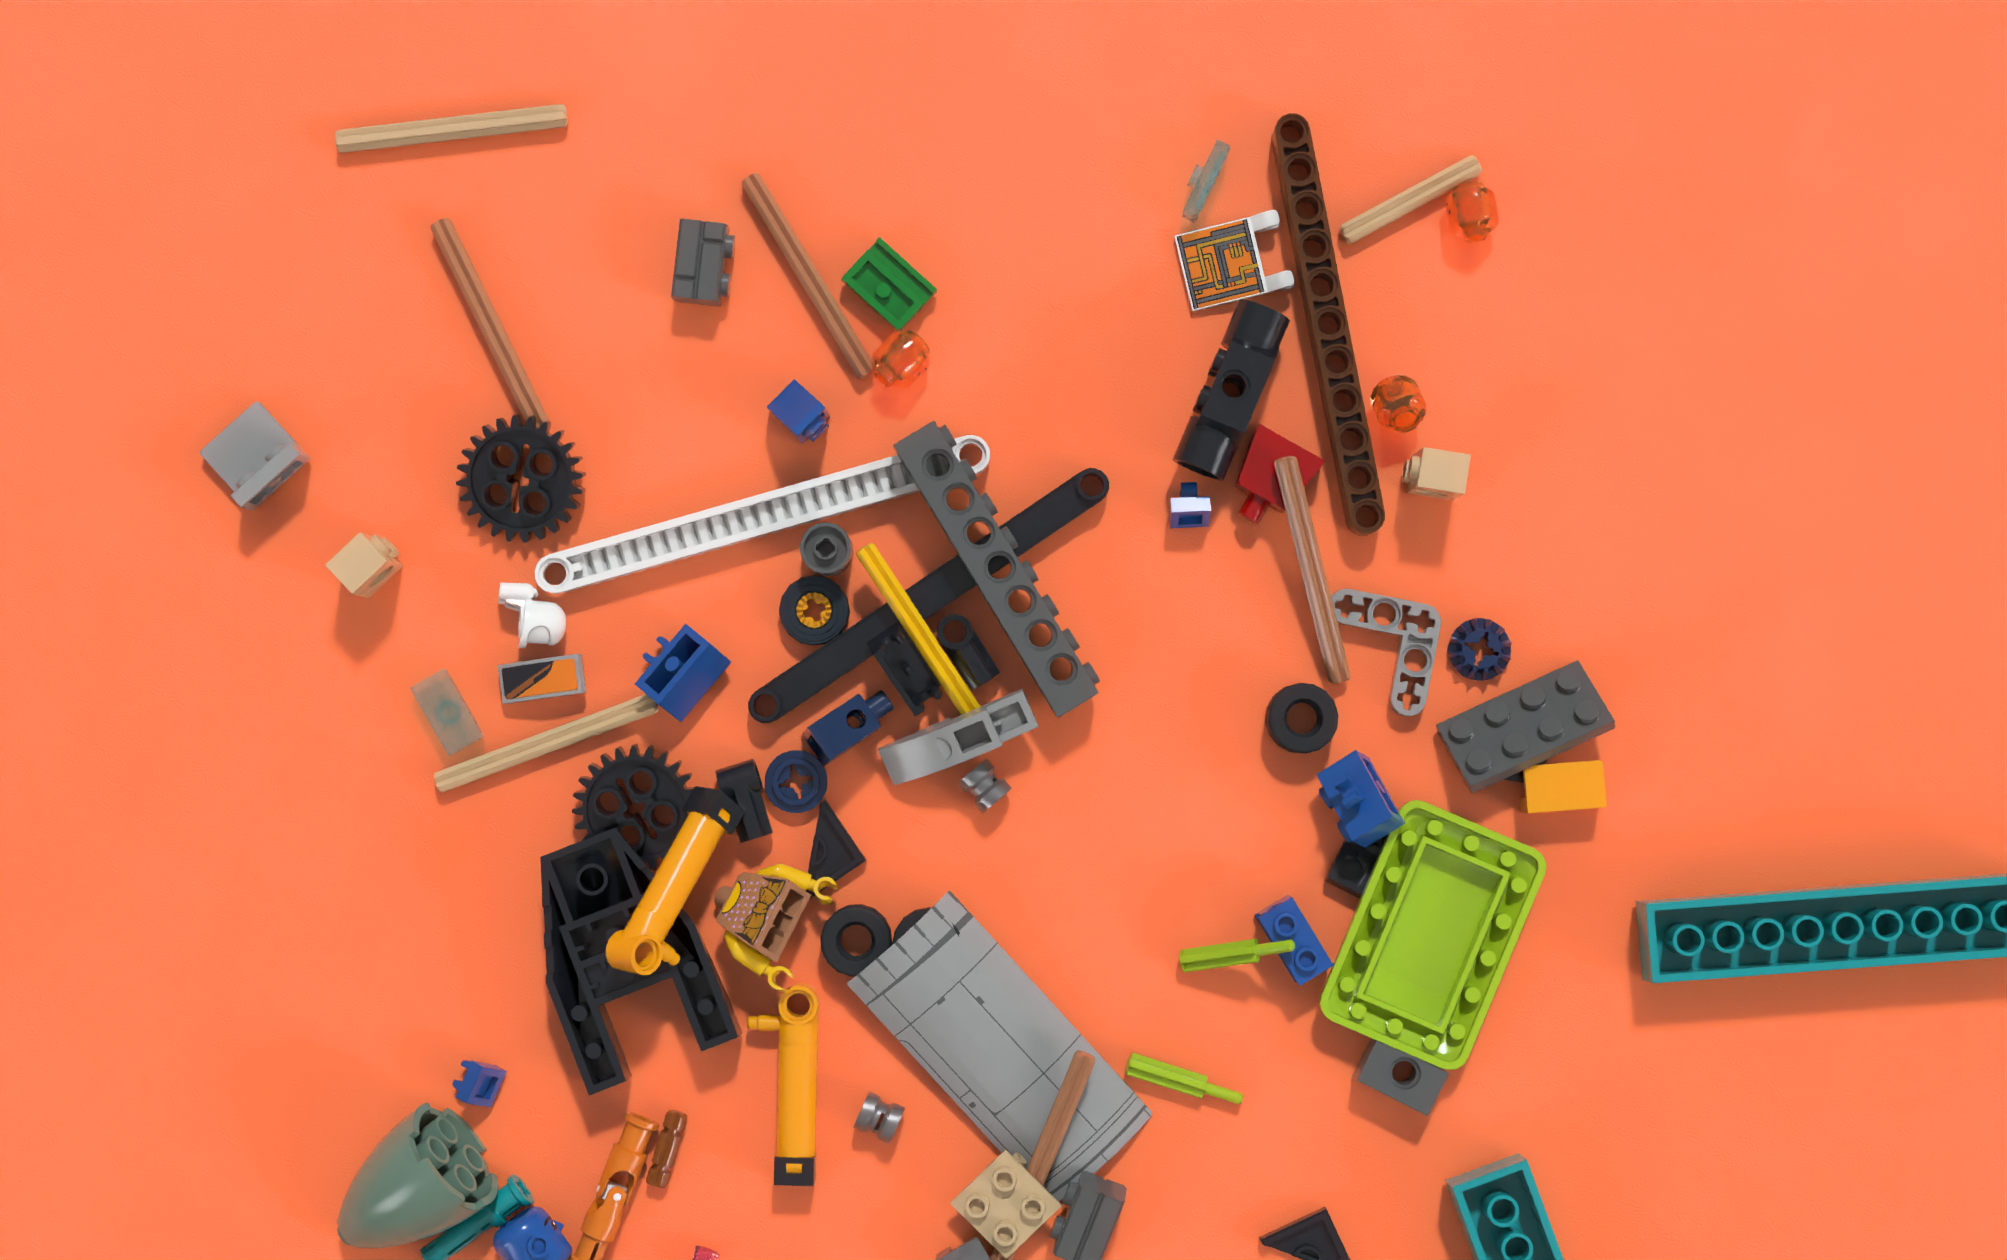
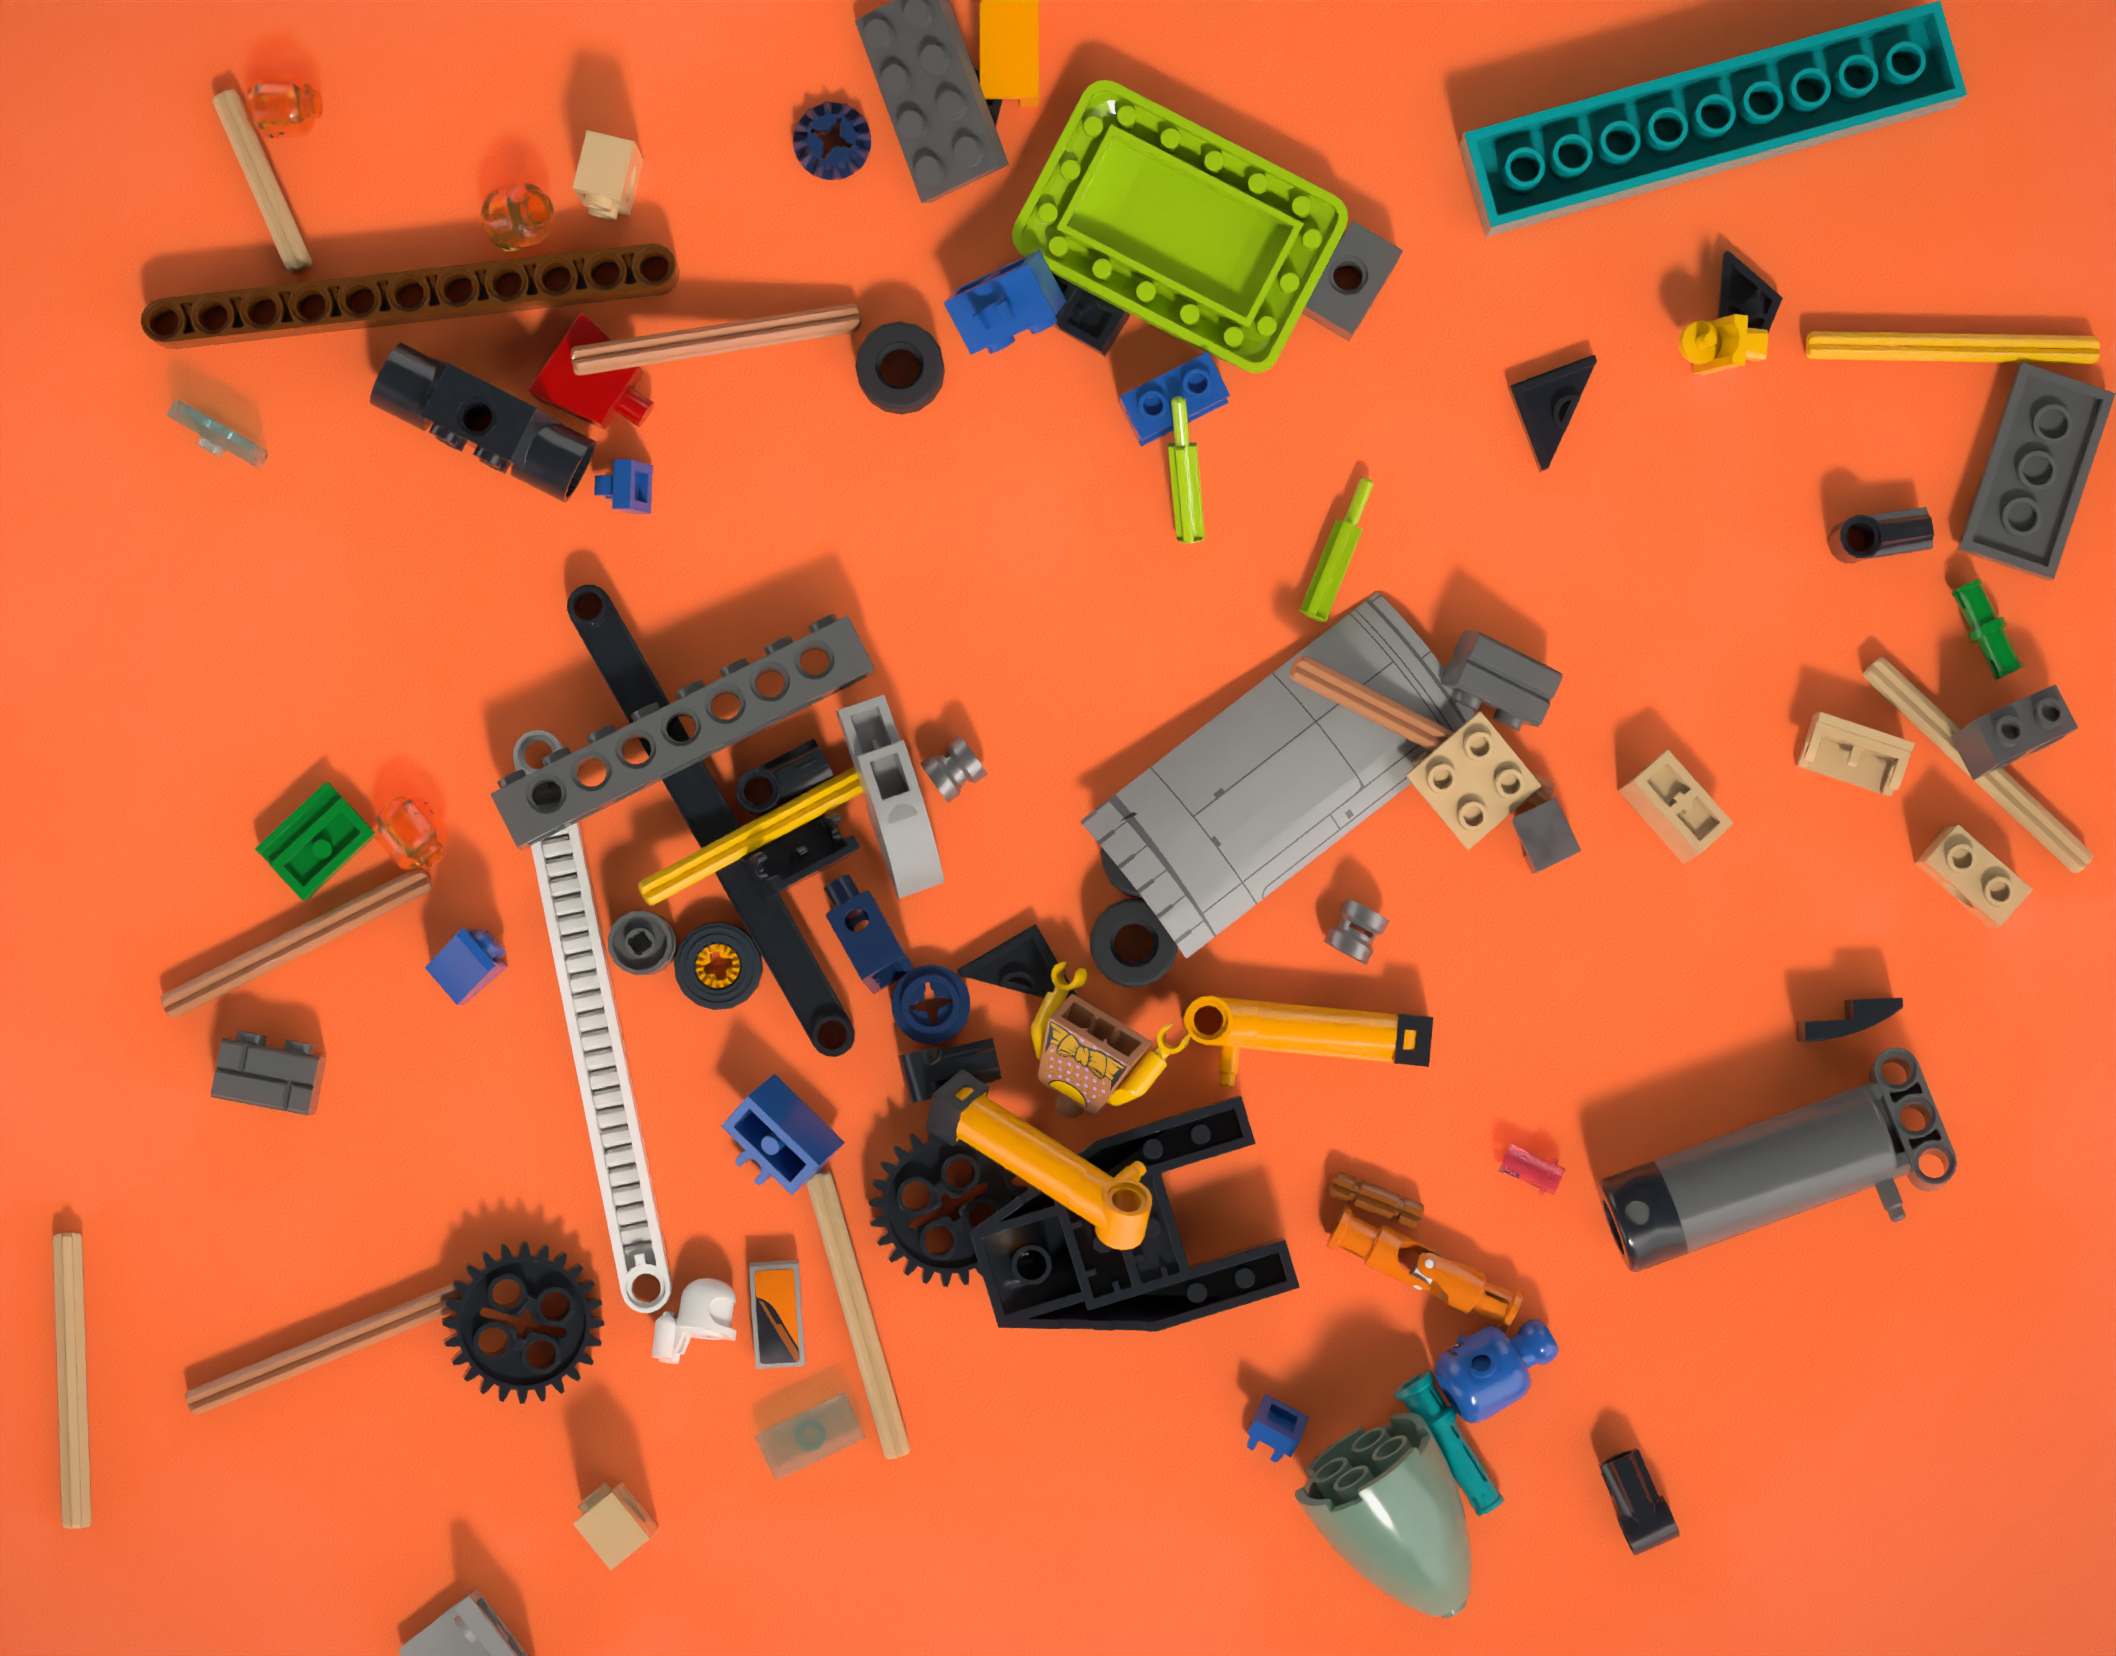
camera: 80 degrees left, 0 degrees up
flag [1174,210,1294,312] -> none
light grey beam [1331,589,1441,716] -> none

